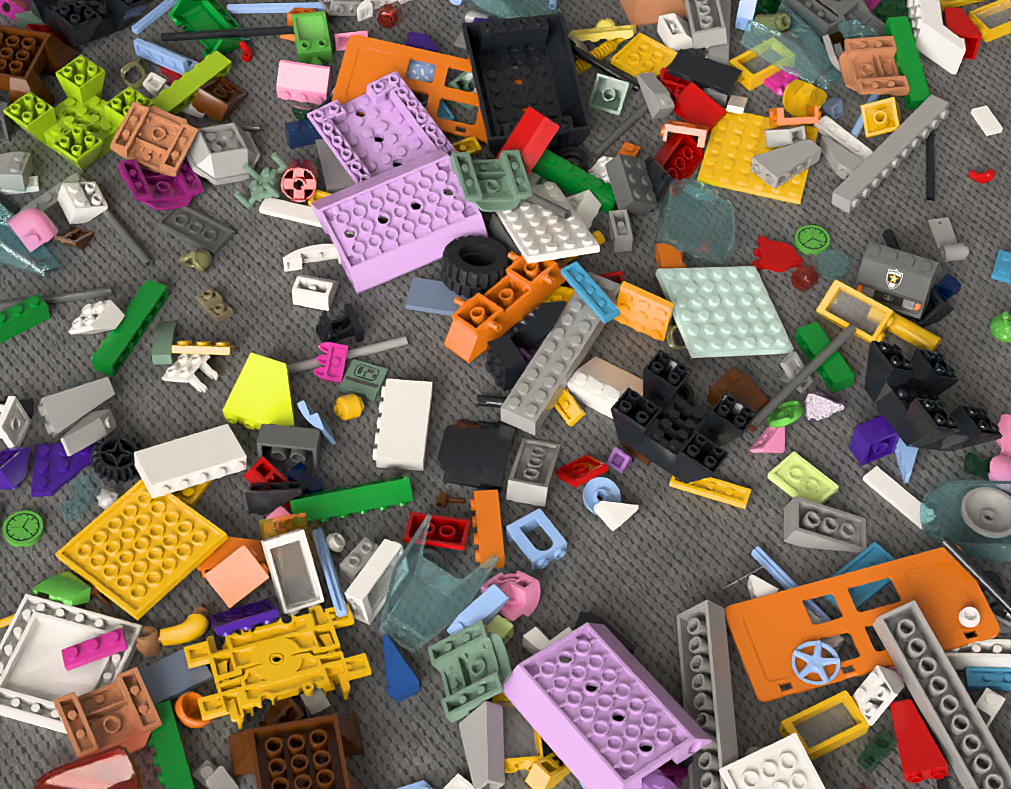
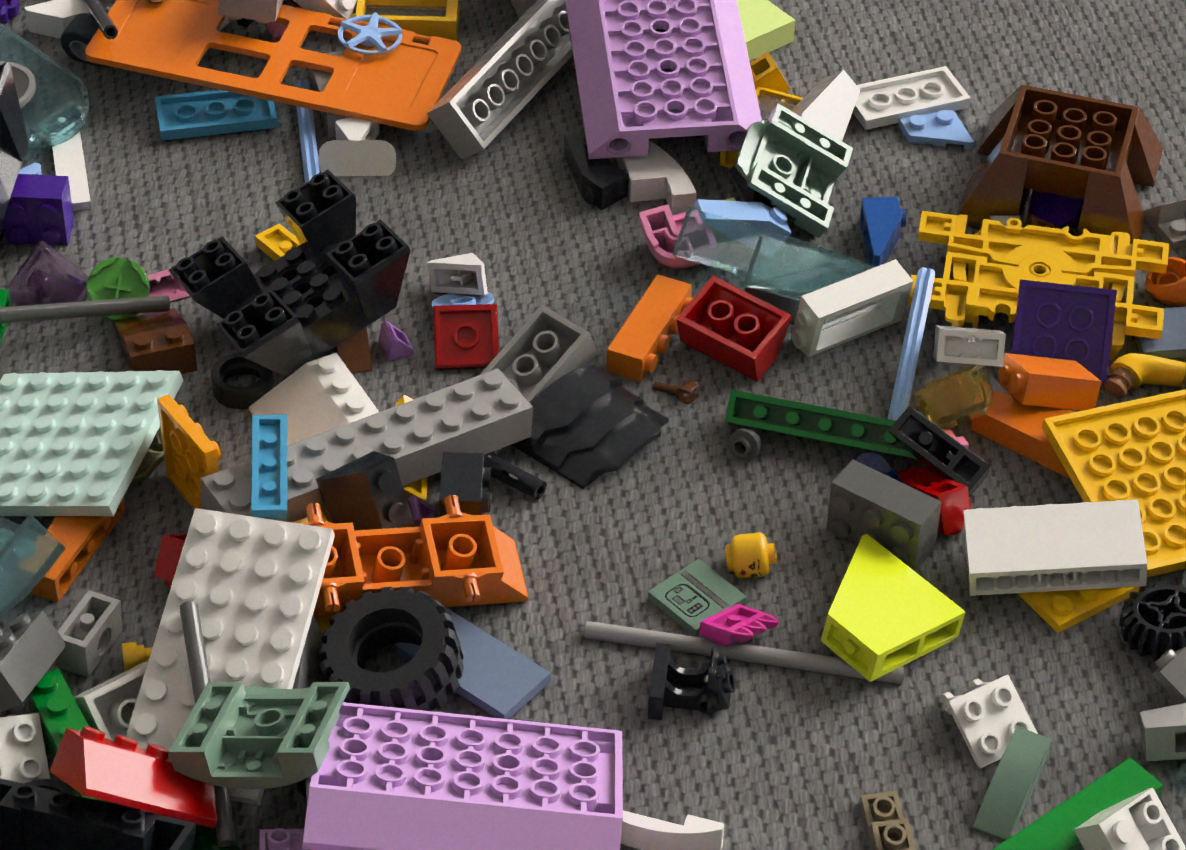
camera: 150 degrees left, 10 degrees down
yellow plate [172,340,235,355] -> none
white slope [292,274,339,311] -> none
light blue slope [297,400,336,445] -> none
white plate [326,533,345,552] -> none
light grey brick [339,537,379,584] -> none
white brick [373,379,433,471] -> none
light blue panel [506,508,567,571] -> none
yellowish green plate [767,451,839,504] -> none
light grey slope [780,351,813,393] -> none
light grey slope [784,496,867,553] -> none

